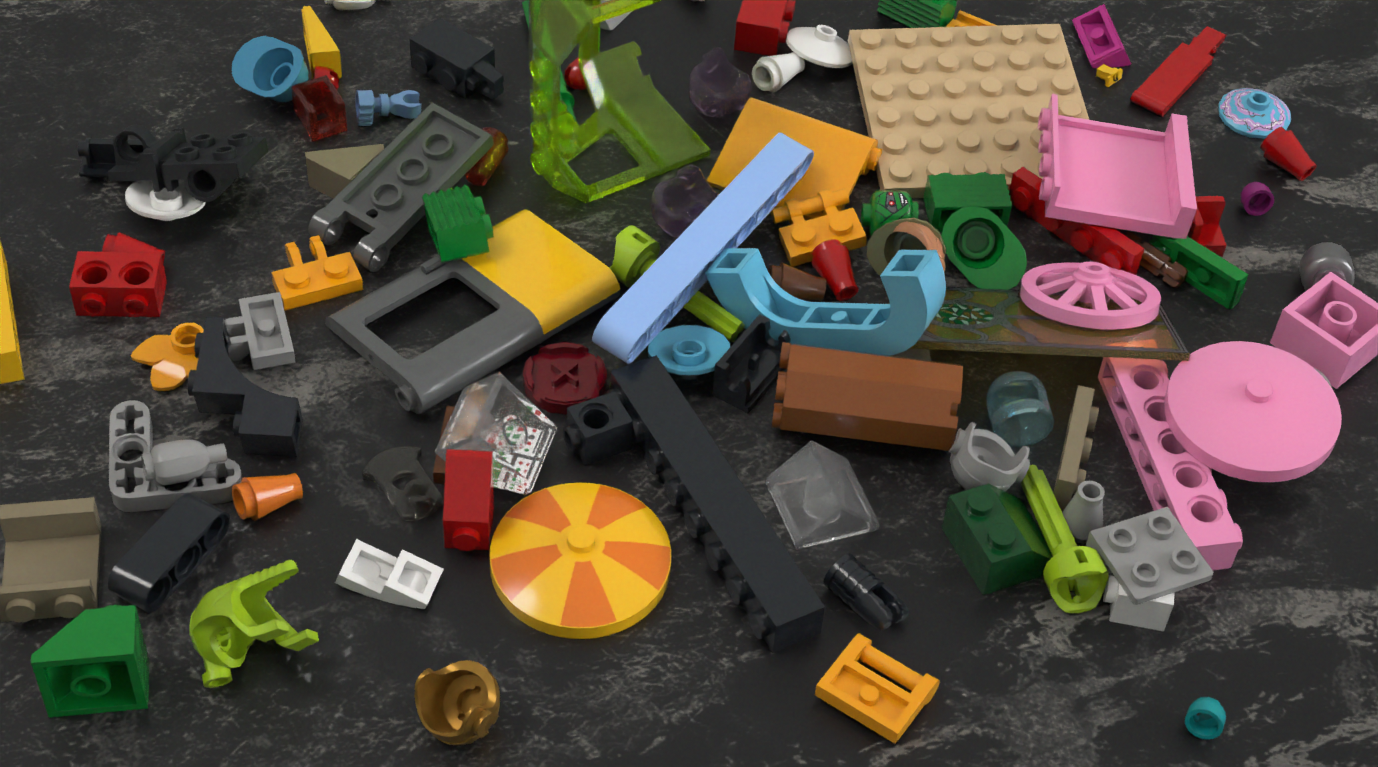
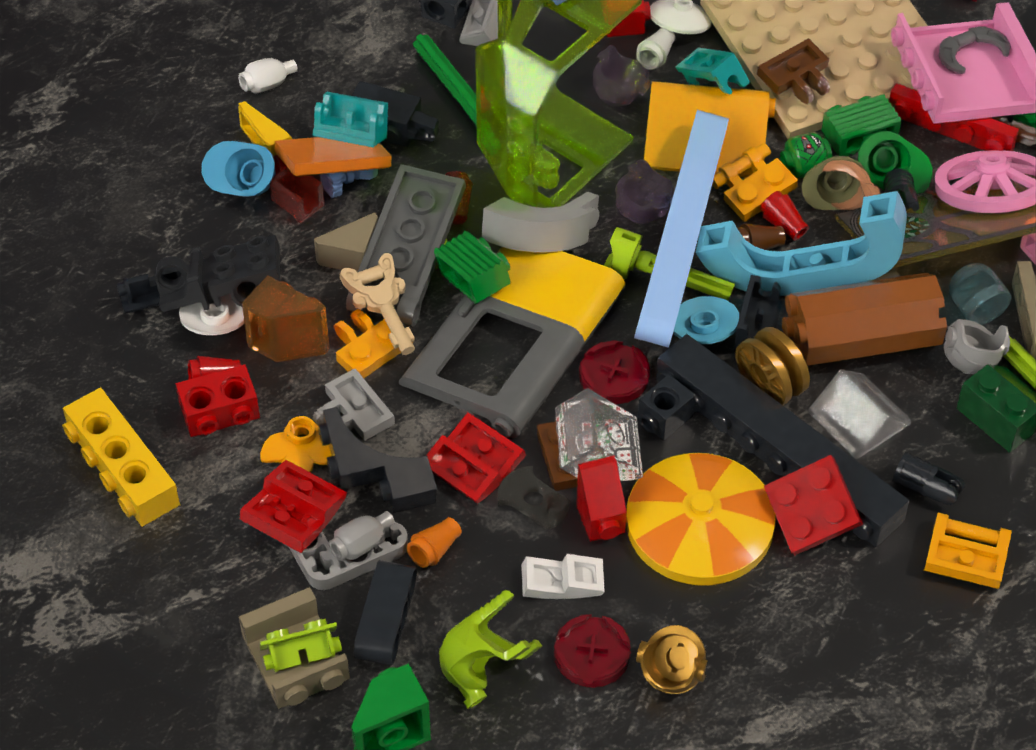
camera: 15 degrees left, 5 degrees up
none -> red slope [240,460,347,553]
none -> clear orange slope [242,275,330,362]
none -> lime hinge [260,619,342,672]
none -> orange tile [274,137,392,176]
none -> teal hinge [313,92,388,147]
none -> tan piece [340,253,415,355]
none -> red slope [426,412,526,504]
none -> light grey arch [482,192,599,252]
none -> dark red tile [554,614,631,687]
none -> teal hinge [676,47,750,95]
none -> pearl gold wheel [735,327,810,405]
none -> reddish brown hinge [757,38,830,104]
none -> red plate [764,455,863,555]
none -> black hinge [883,168,920,212]
none -> dark grey piece [939,26,1010,74]

